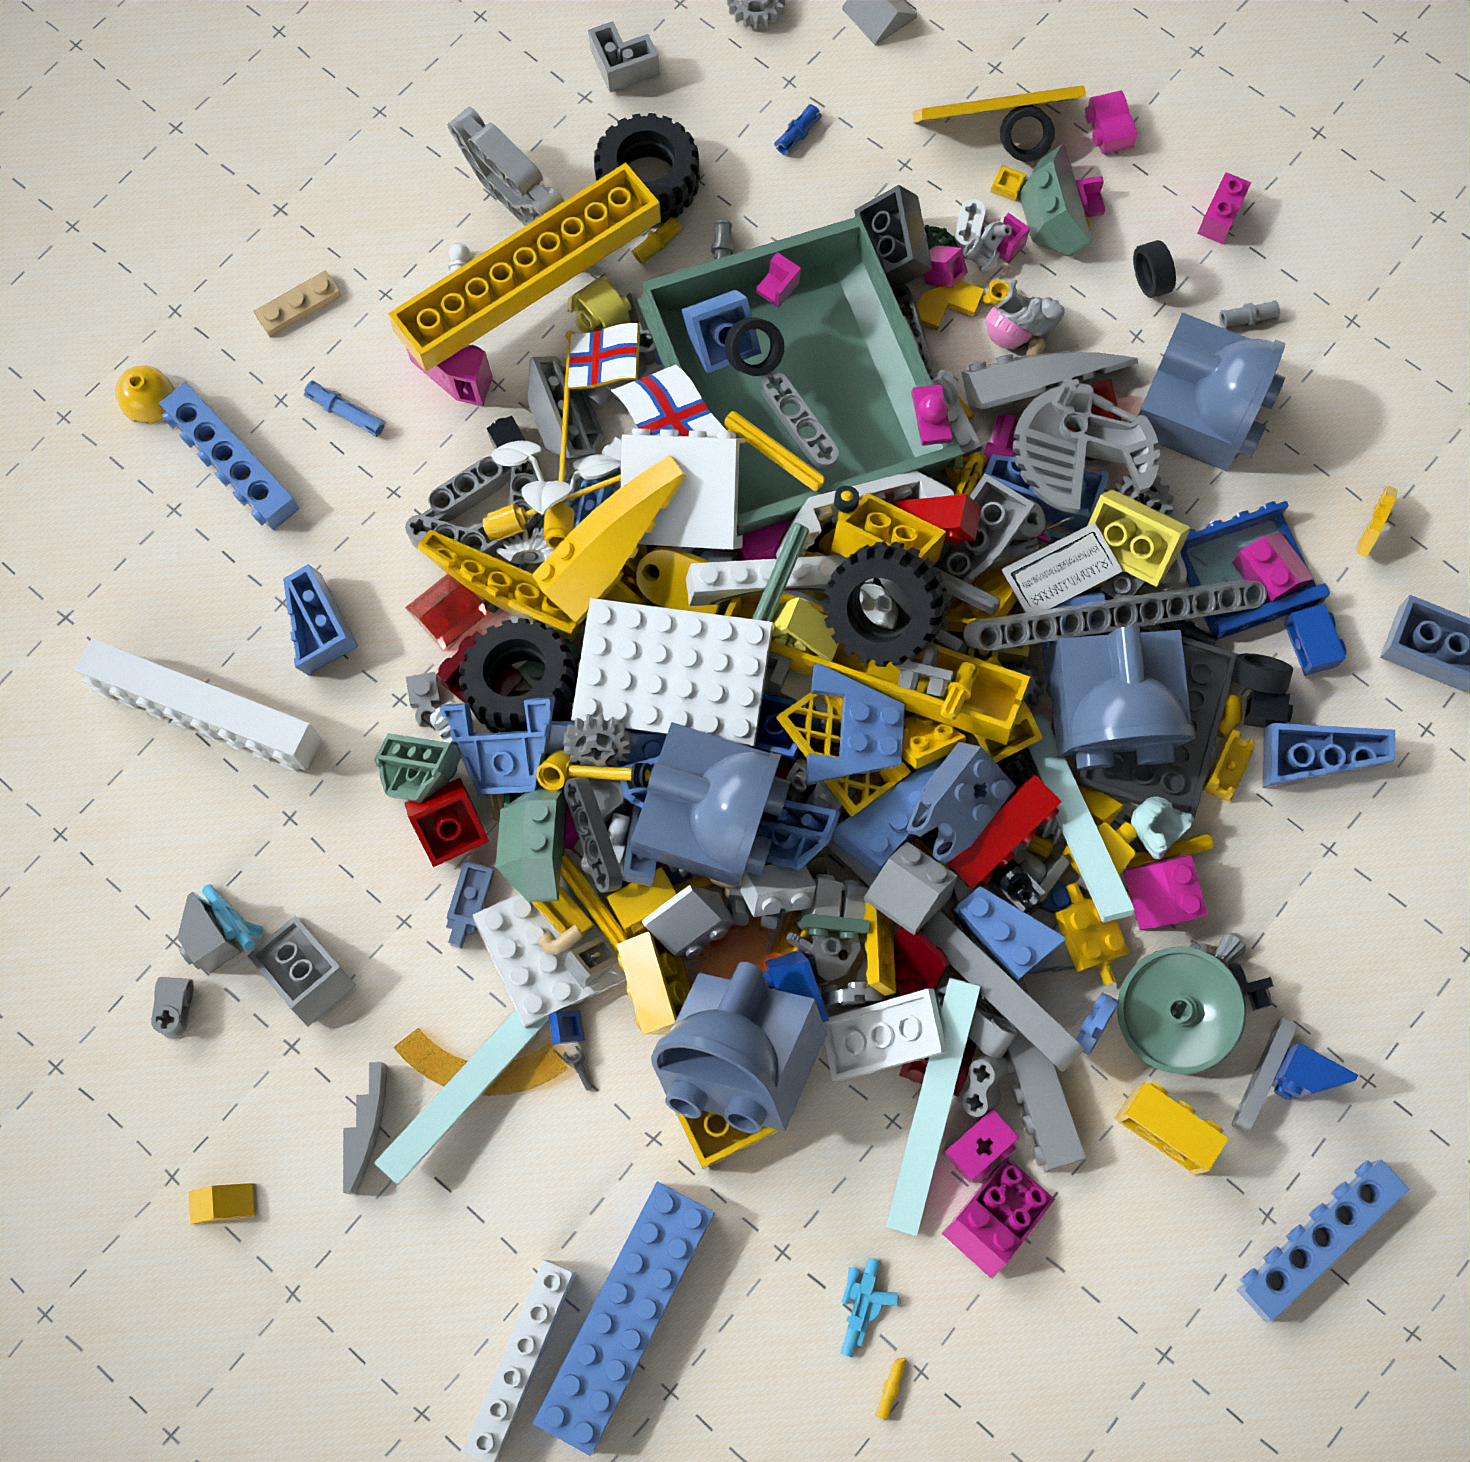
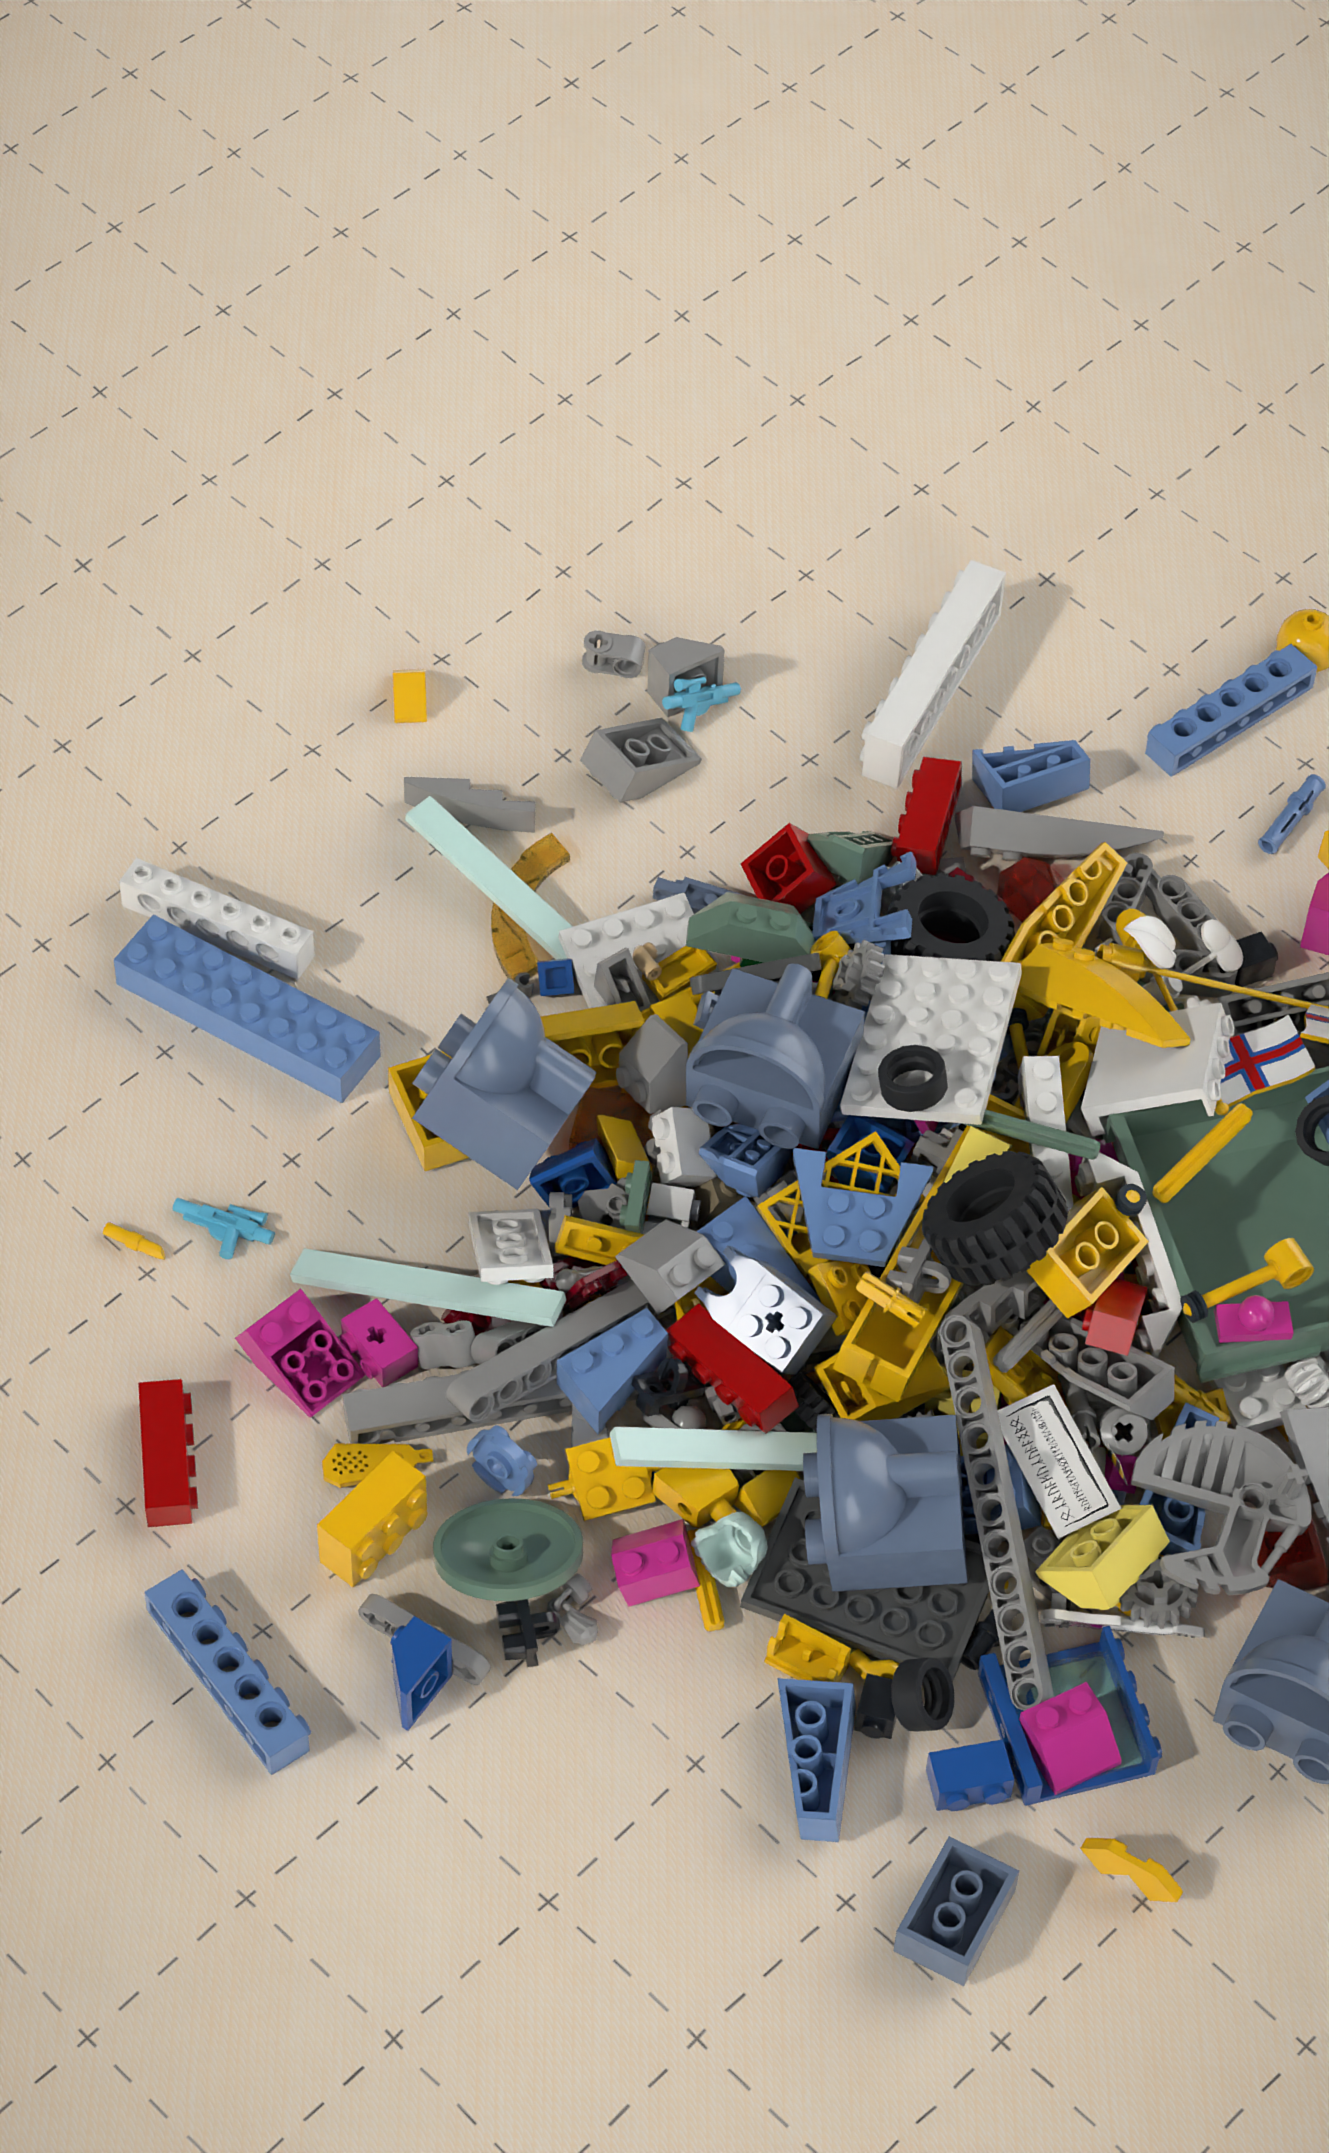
camera: 90 degrees right, 20 degrees down
light grey beam [761,371,839,471] -> none
none -> red brick [138,1379,198,1527]
none -> yellow piece [322,1443,433,1488]
none -> light grey piece [556,1266,603,1293]
none -> yellow slope [597,1115,652,1179]
none -> black tyre [878,1045,948,1112]
none -> red brick [891,757,962,875]
none -> light grey wedge [955,806,1164,862]
none -> yellow piece [1180,1238,1314,1323]

